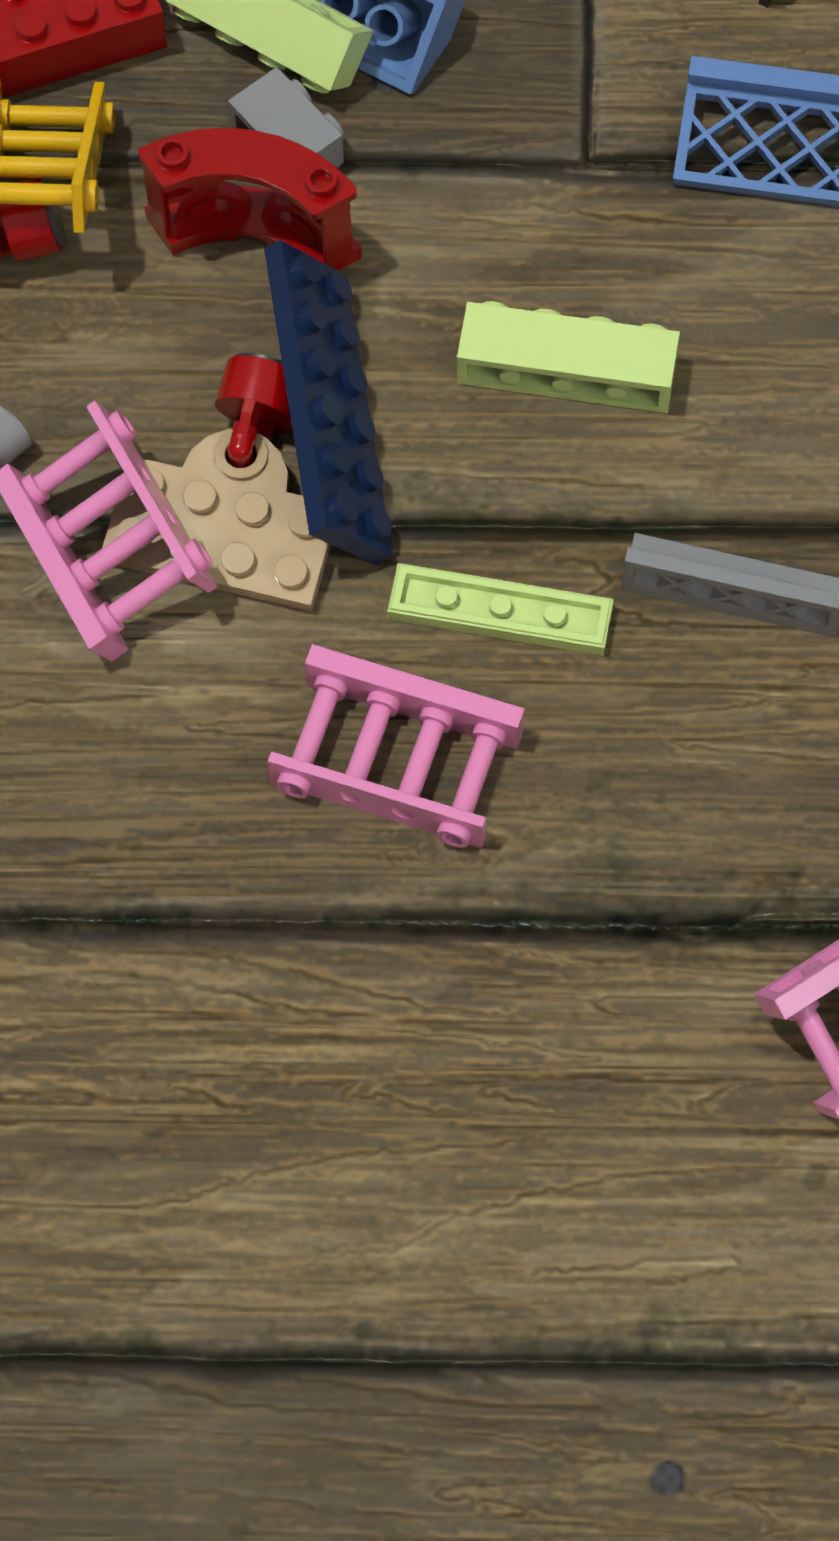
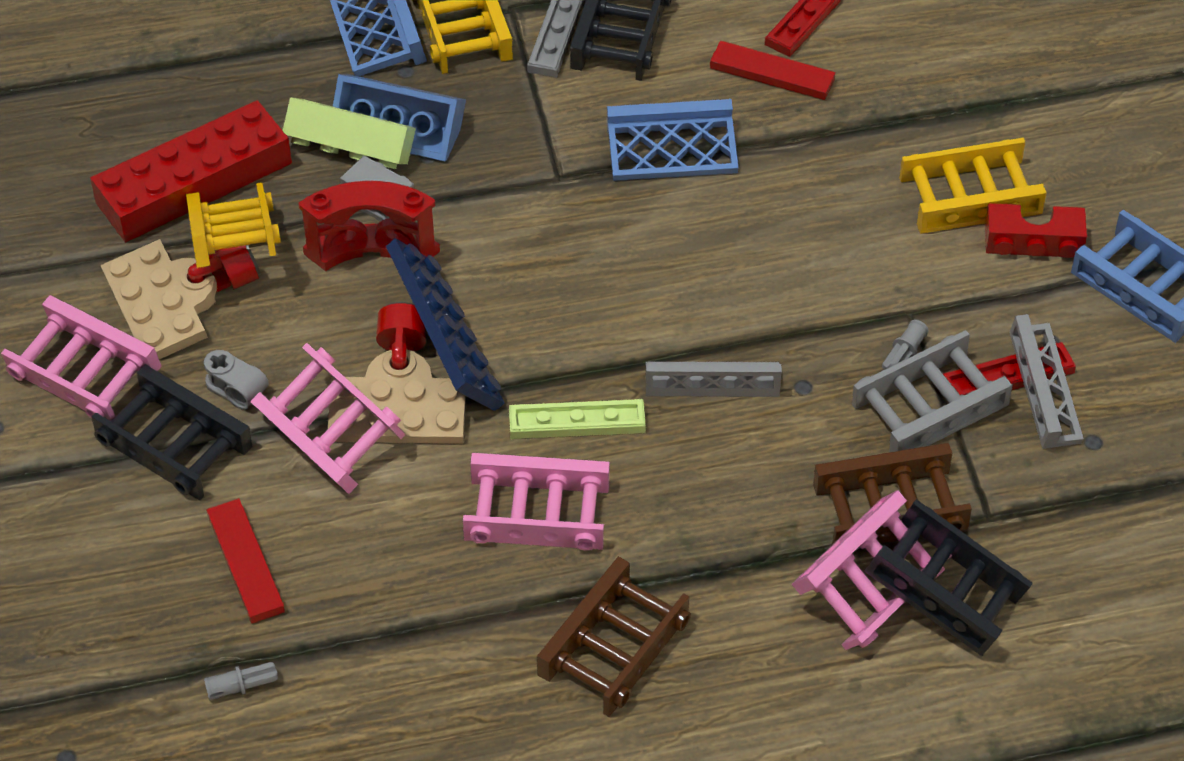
camera: 15 degrees left, 15 degrees down
yellowish green brick [457,301,680,414] -> none
none -> reddish brown fence [537,556,691,717]

